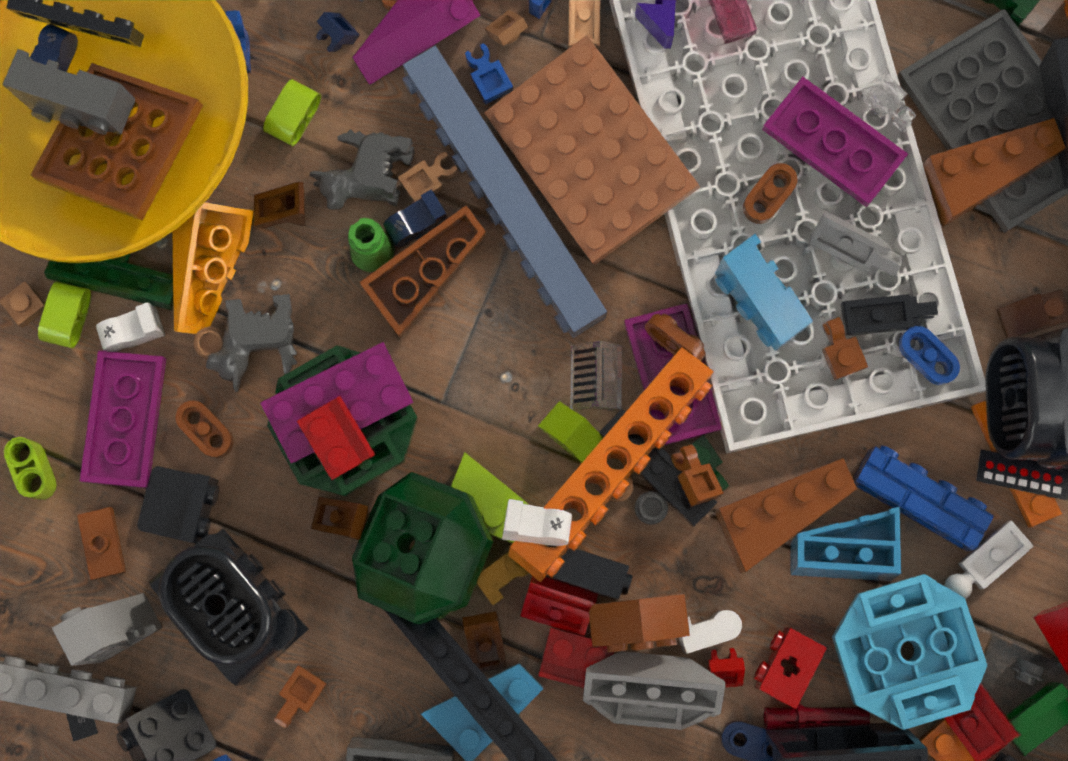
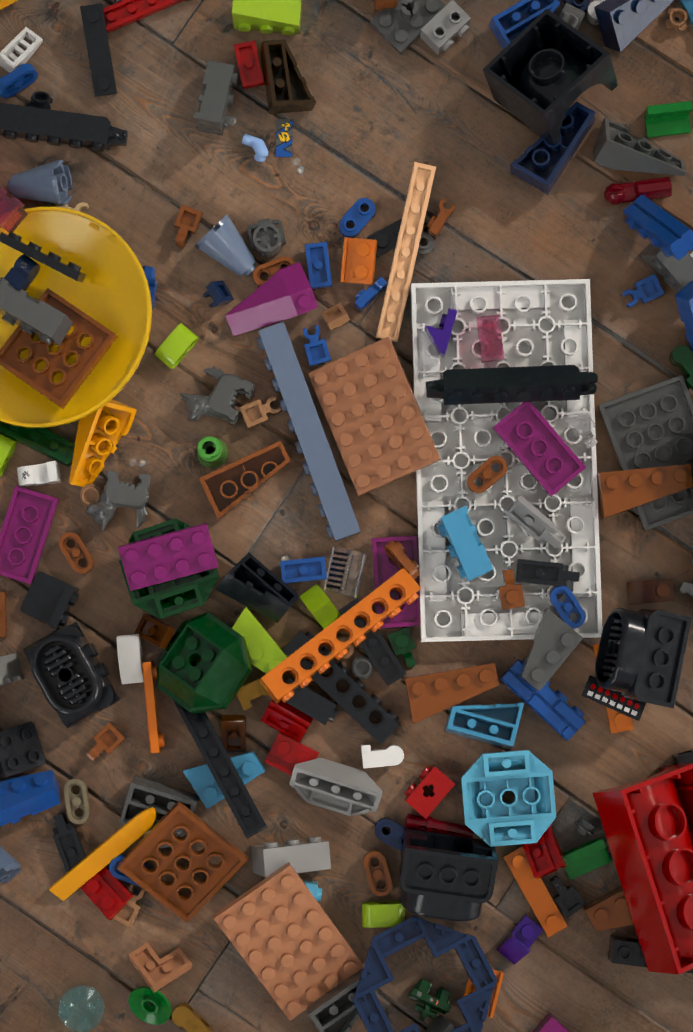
camera: 10 degrees right, 5 degrees up
reddish brown slope [254,181,306,228] -> none
red plate [296,395,375,480] -> none
dark blue leg [383,189,448,248] -> none
white leg [502,499,572,546] -> none
dark orange hinge [589,594,690,652] -> none
dark orange plate [671,444,724,506] -> none
red tile [708,648,745,688] -> none
white plate [944,520,1034,599] -> none
none -> white slope [116,634,144,684]
none -> orange plate [142,661,165,753]
none -> black wedge [215,553,300,623]
none -> blue plate [280,556,327,584]
none -> black brick [282,631,400,745]
none -> black hinge [426,365,598,405]
none -> dark grey wedge [519,608,583,691]

